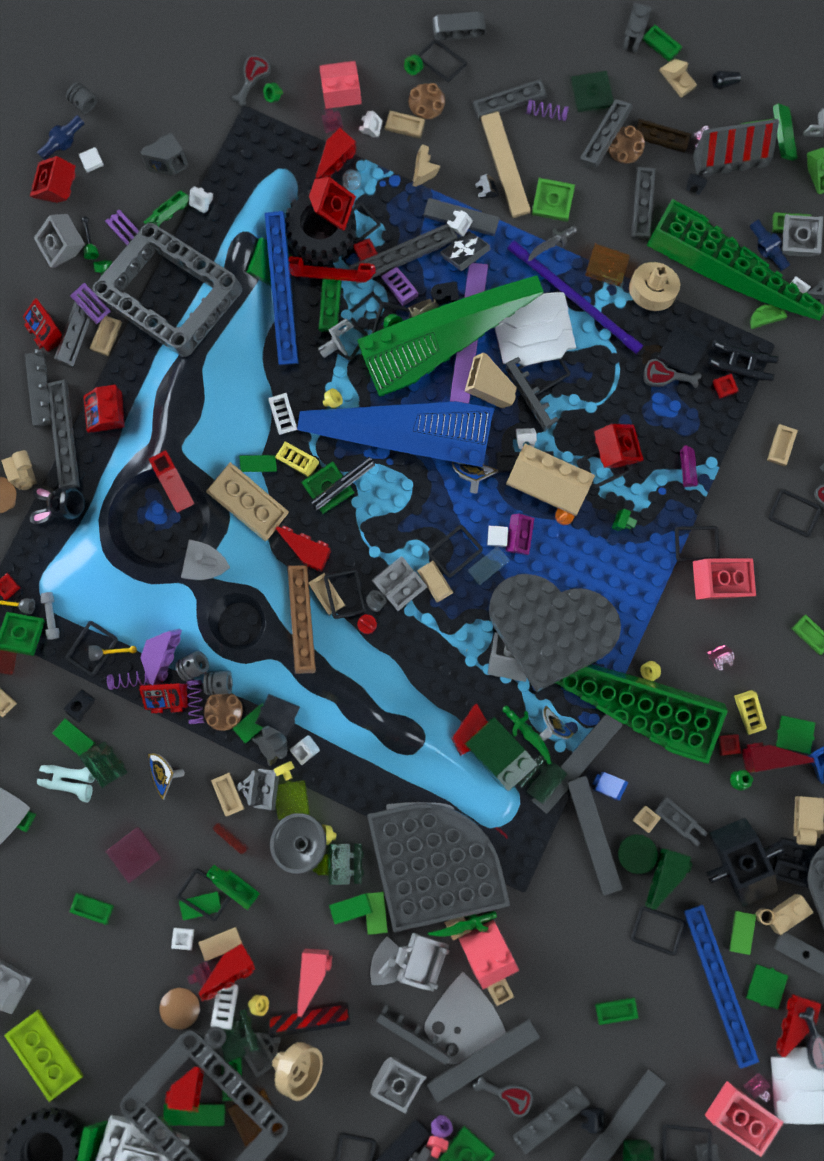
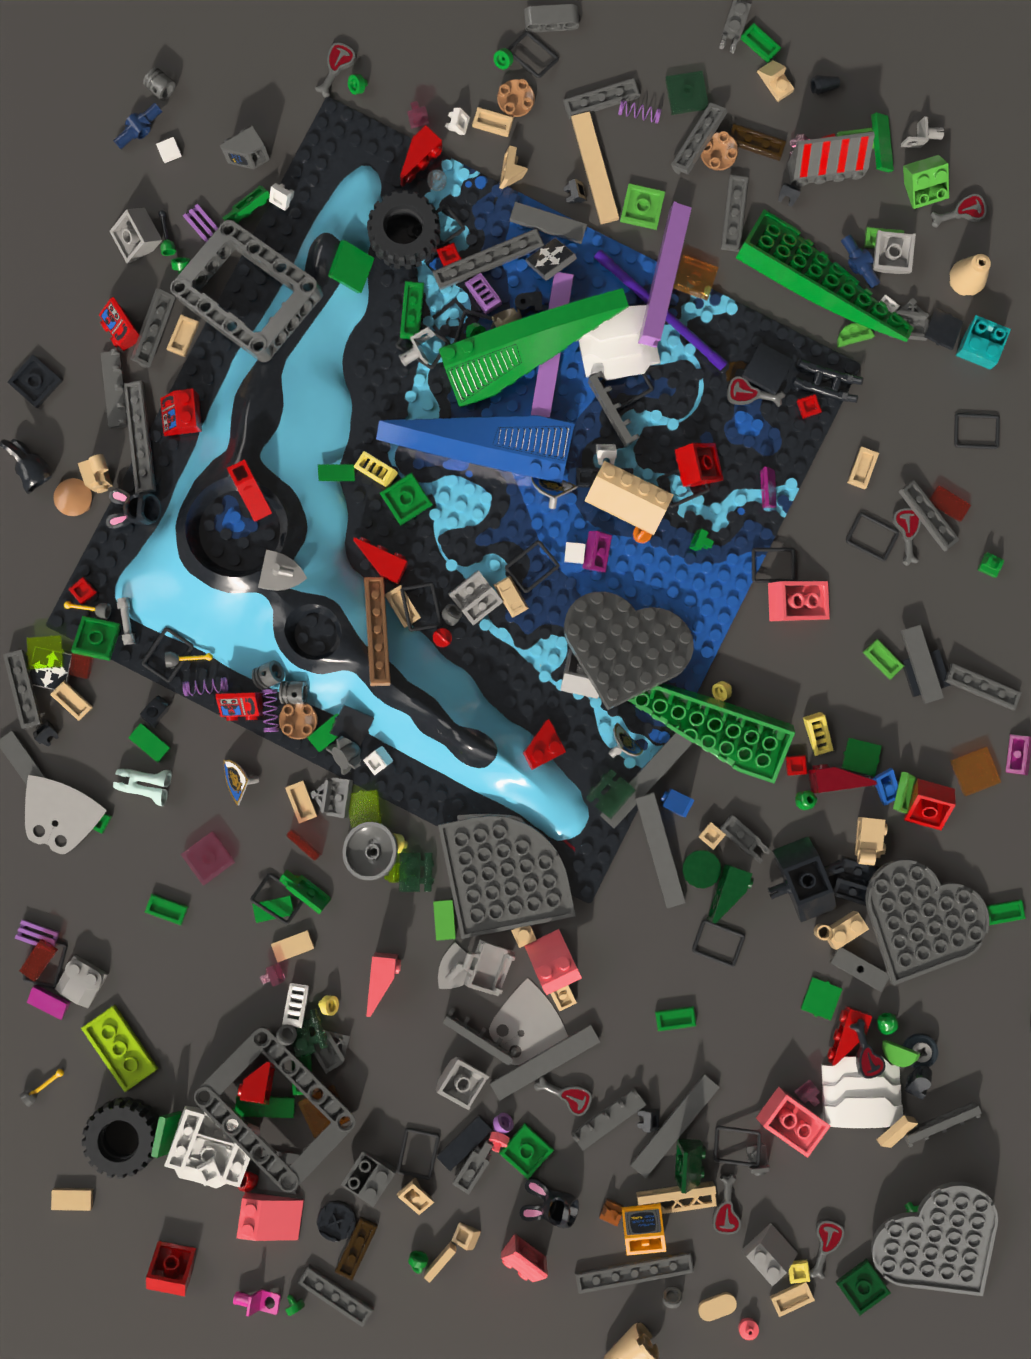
camera: 10 degrees left, 5 degrees up
red slope [30,156,76,203] -> none
medium lavender tile [70,283,110,324] -> none
clear green plate [79,741,128,788] -> none
medium lavender slope [140,629,182,685] -> none
medium nougat dish [160,988,200,1029] -> none
white tile [171,927,194,950] -> none
red slope [198,943,255,1001] -> none
tan tile [206,462,289,541] -> none
blue plate [265,211,298,365] -> none
white slope [268,393,297,435] -> none
black tile [269,1004,350,1038] -> none
tan piece [272,1042,323,1101] -> none
light yellow tile [273,761,294,781] -> none
red piece [289,257,376,283] -> none
red slope [309,177,356,231] -> none
black axle [311,457,375,510] -> none
coral slope [319,61,362,109] -> none
light yellow tile [323,388,343,409] -> none
green tile [329,893,373,924] -> none
green piece [428,911,497,937] -> none
white tile [447,210,473,236] -> none
tan slope [465,353,517,408] -> none
dark green slope [465,717,537,792] -> none
clear light blue tile [468,546,510,585] -> none
green piece [503,706,551,765] -> none
flat silver piece [528,226,577,261] -> none
tan piece [629,262,680,311] -> none
blue plate [683,904,759,1069] -> none
clear pink tile [708,645,735,671] -> none
bright green tile [729,911,756,955] -> none
none -> medium lavender tile [638,201,692,348]

